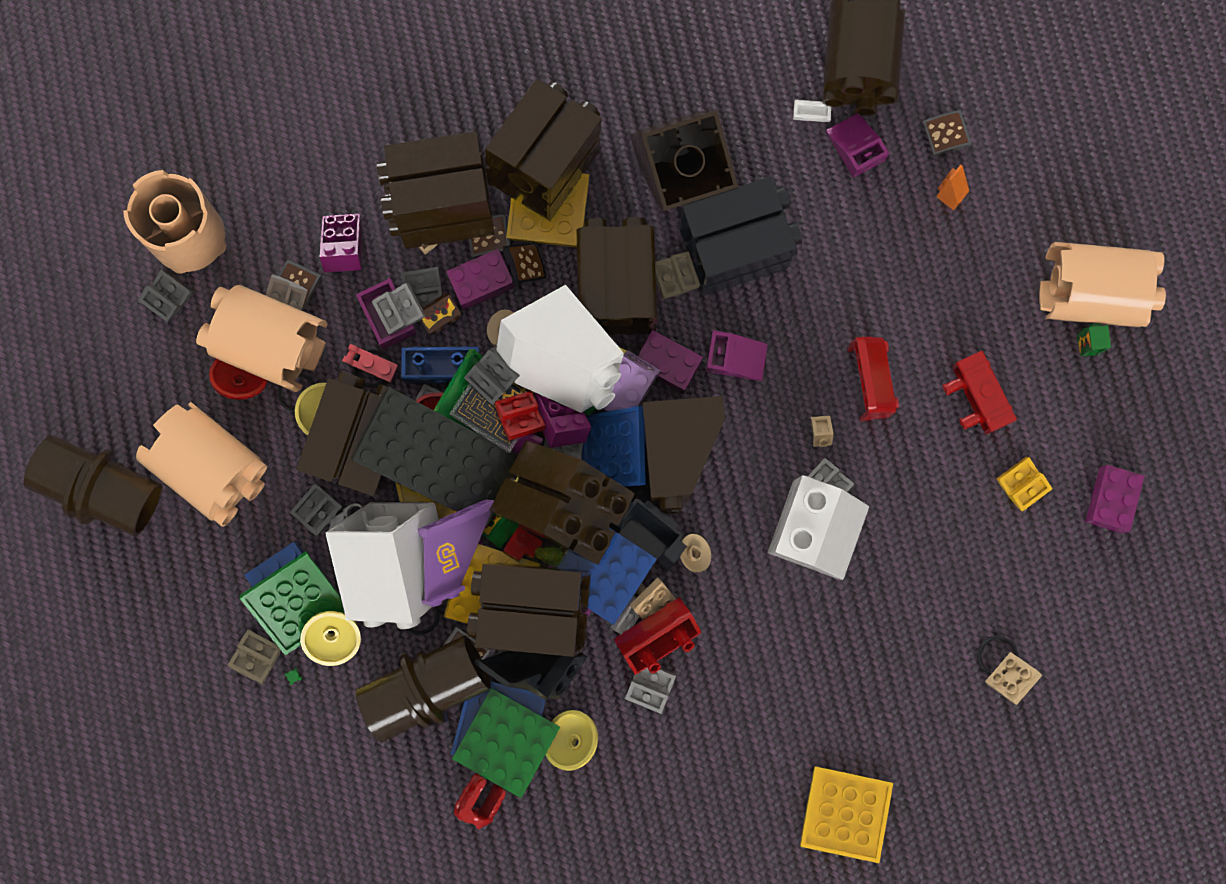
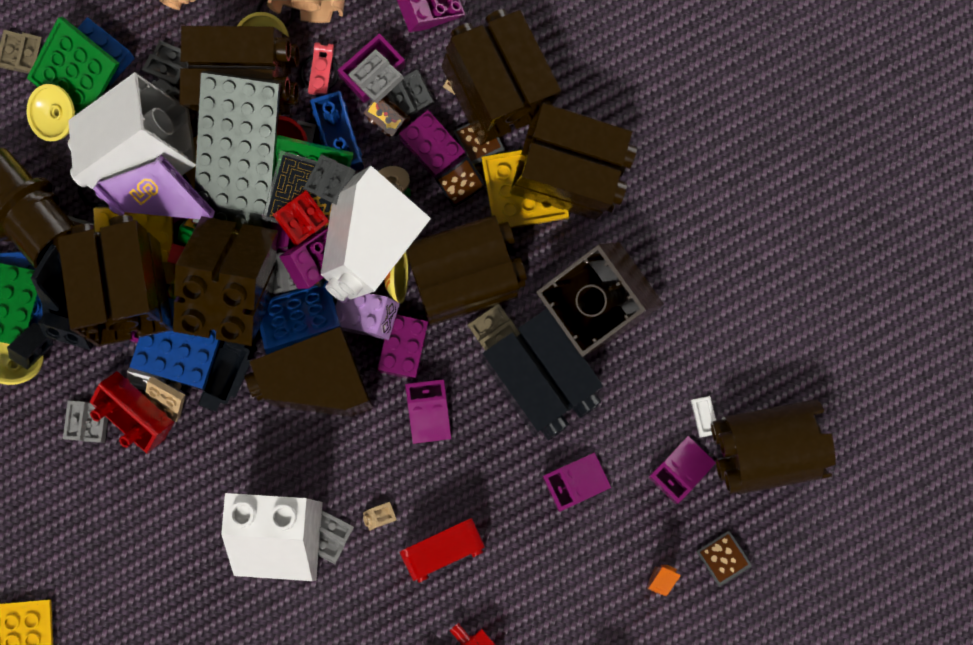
camera: 70 degrees right, 0 degrees up
green piece [285,668,302,685] -> none
tan dish [680,534,711,572] -> none
none -> black panel [7,322,54,370]
none -> magenta slope [542,453,611,512]

